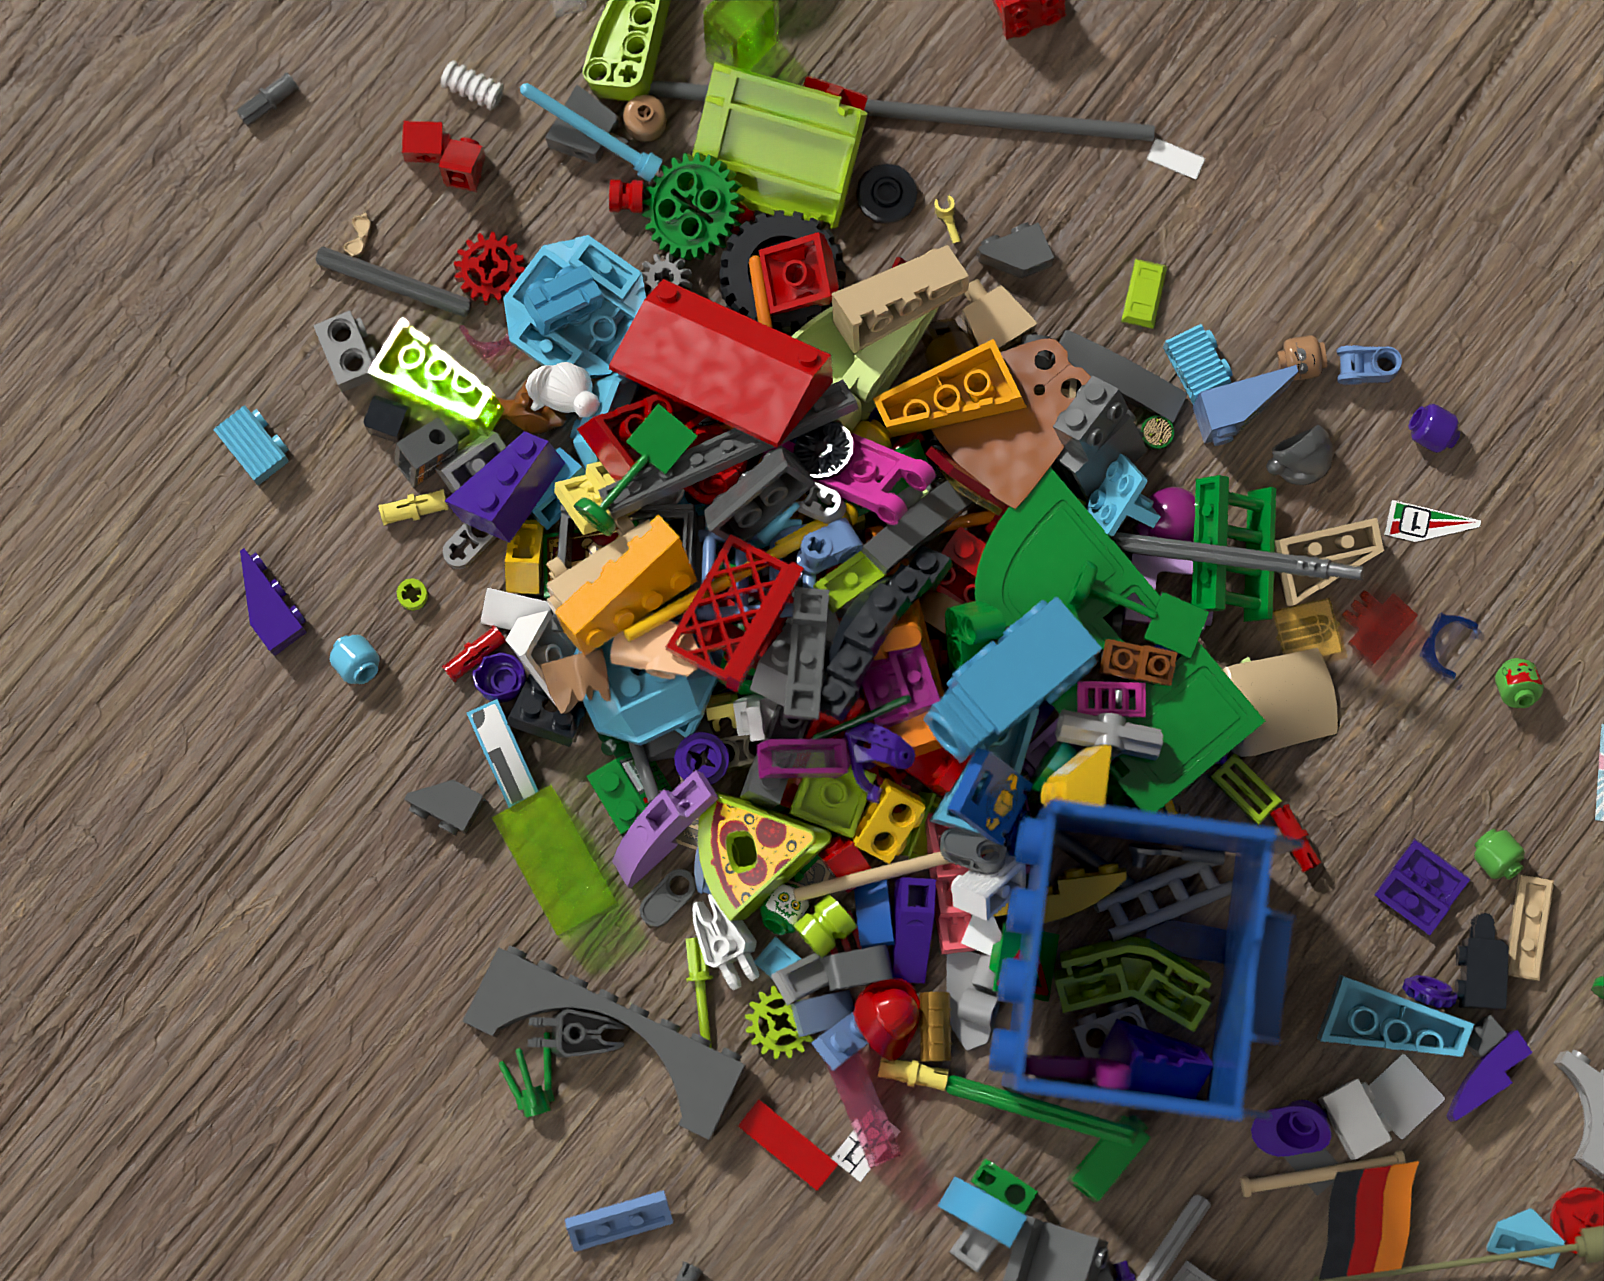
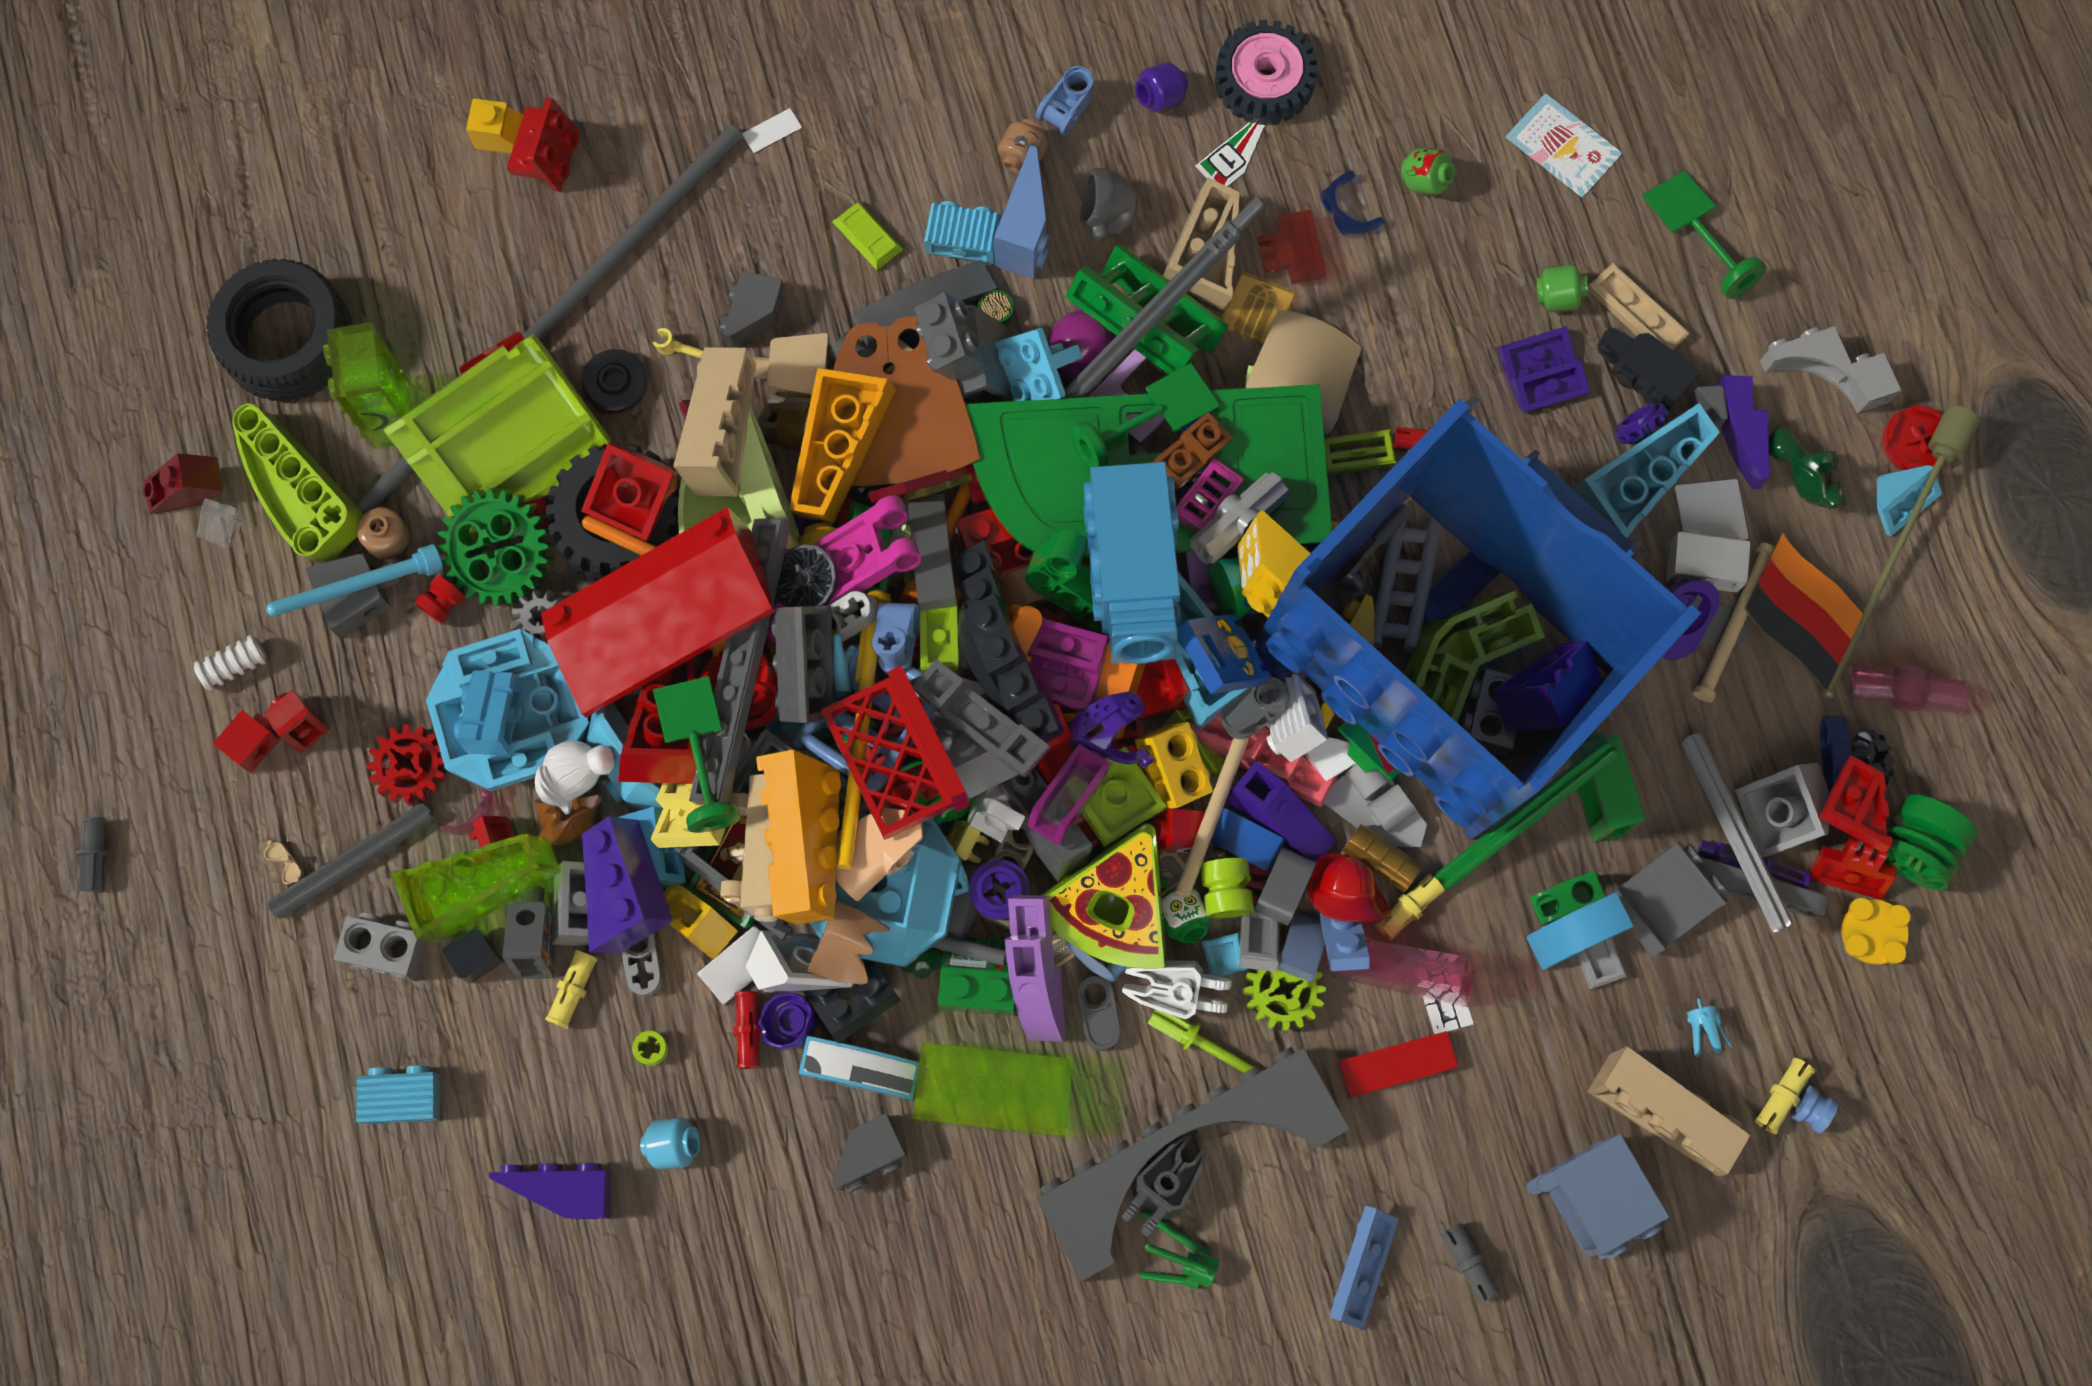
camera: 55 degrees left, 5 degrees down
dark green axle [812,695,912,739] -> none
magenta beam [1023,1054,1131,1088] -> none
none -> red tile [469,816,518,858]
none -> wheel [1215,20,1318,126]
none -> dark green animal [1768,426,1847,509]

